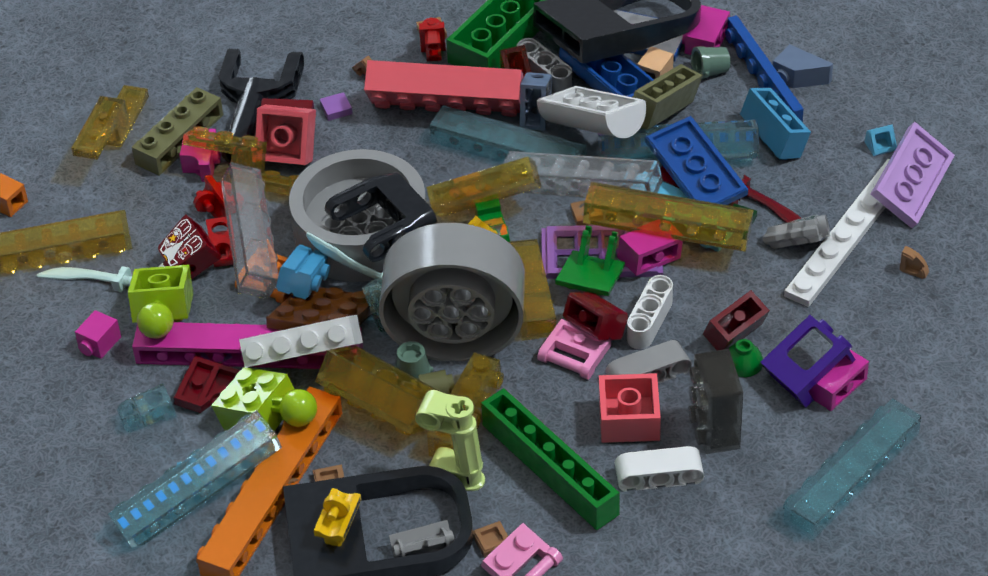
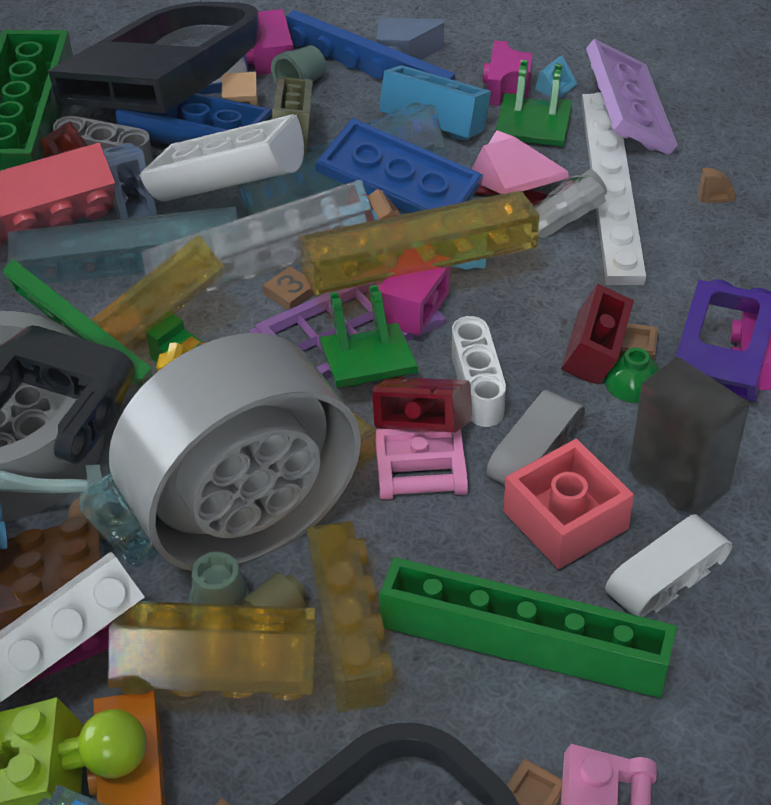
camera: 35 degrees left, 0 degrees up
yellowish green piece [415,390,485,491] -> none
none -> green tile [3,259,153,389]
none -> medium nougat tile [367,189,409,241]
none -> bright pink slope [472,130,569,196]
none -> dark pink brick [483,40,533,106]
none -> green plate [495,60,572,147]
none -> medium nougat tile [619,323,658,360]

